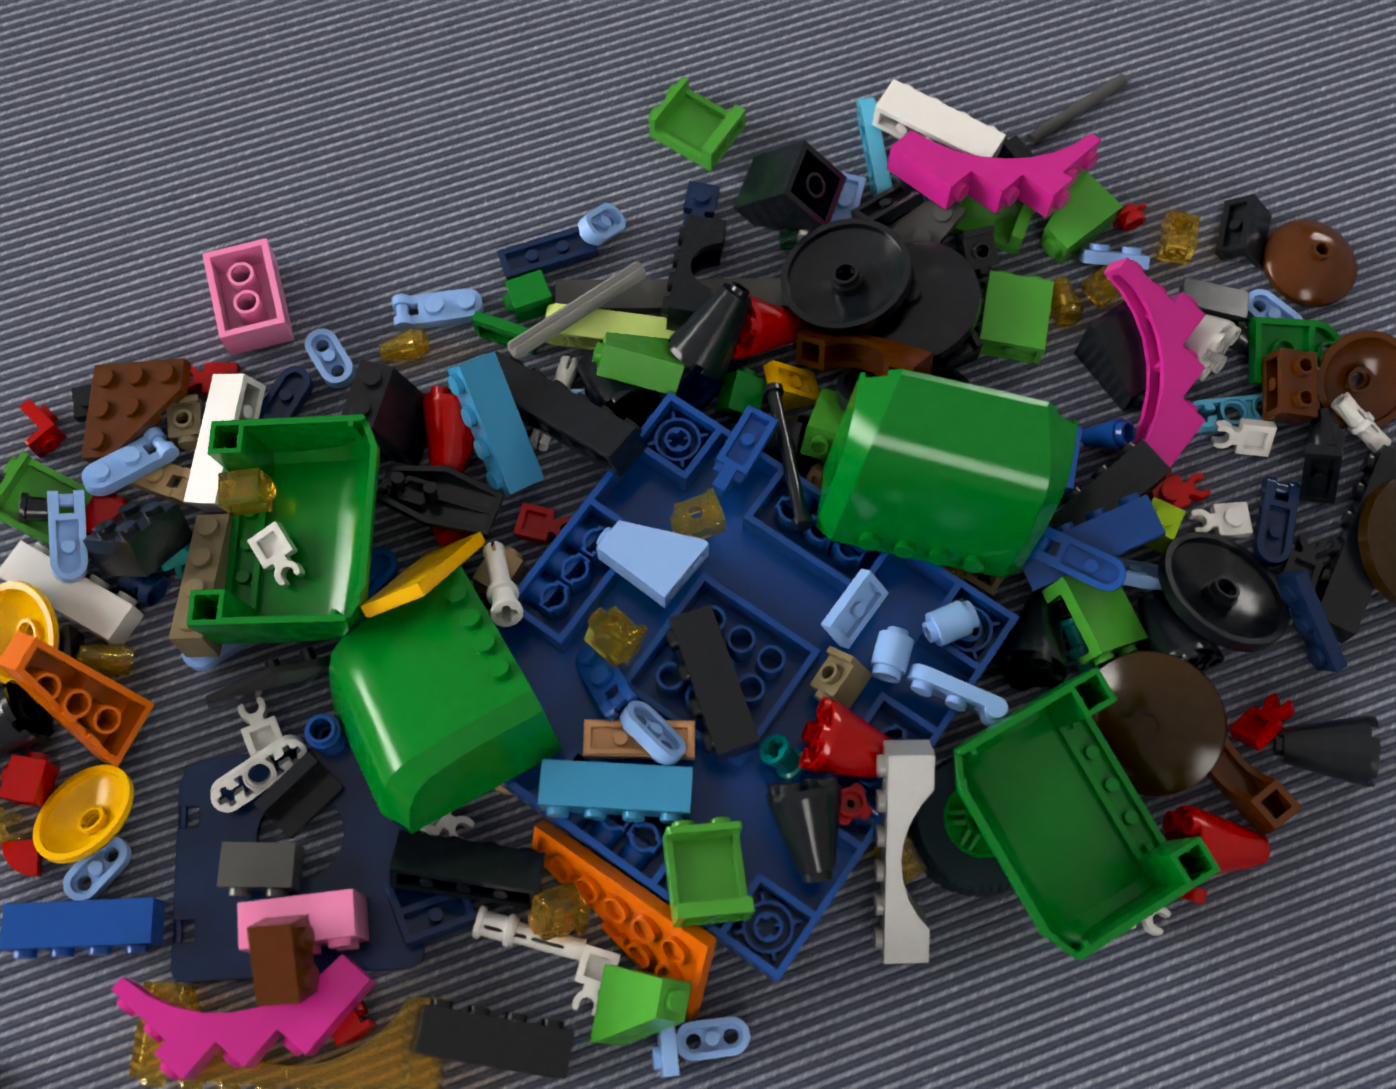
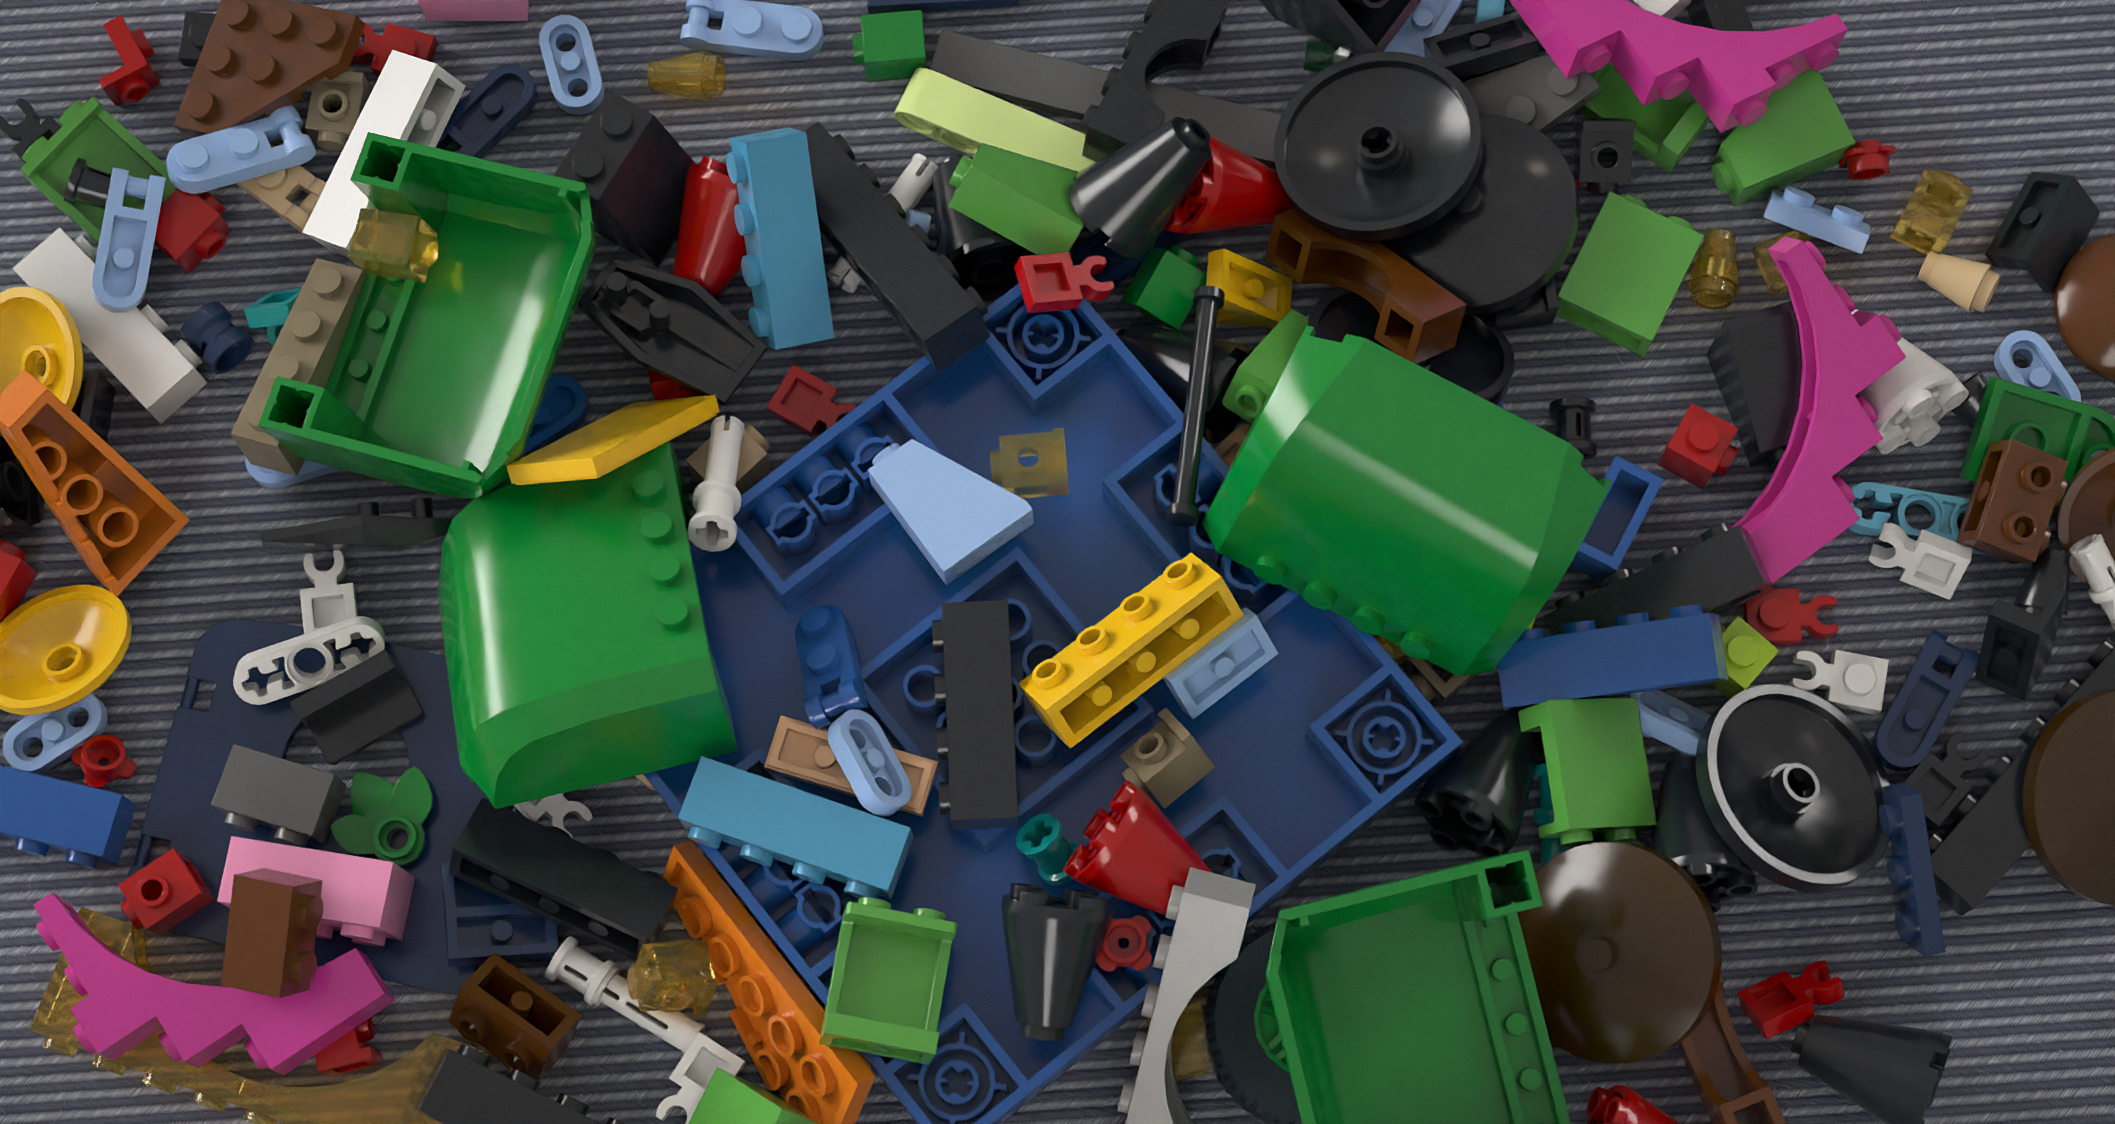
camera: 20 degrees right, 5 degrees up
clear yellow cone [76,643,133,678] -> none
black brick [82,501,193,577] -> none
white plate [247,521,305,587] -> none
blue brick [304,713,347,756] -> none
green tile [472,310,539,355] -> none
light grey axle [507,261,646,359] -> none
clear yellow brick [584,606,648,667] -> none
blue hinge [711,405,779,499] -> none
light blue brick [870,626,914,683] -> none
light blue plate [906,664,1008,726] -> none
light blue brick [922,600,979,647] -> none
blue plate [1029,526,1127,592] -> none
blue cone [1082,418,1135,451] -> none
panel [1177,277,1249,323] -> none
none -> red plate [72,735,136,790]
none -> red brick [118,848,216,936]
none -> green plate [330,766,433,866]
none -> reddish brown brick [448,952,582,1081]
none -> red plate [1014,252,1114,313]
none -> yellow brick [1018,553,1244,749]
none -> red brick [1657,403,1739,489]
none -> tan cone [1917,251,2001,313]

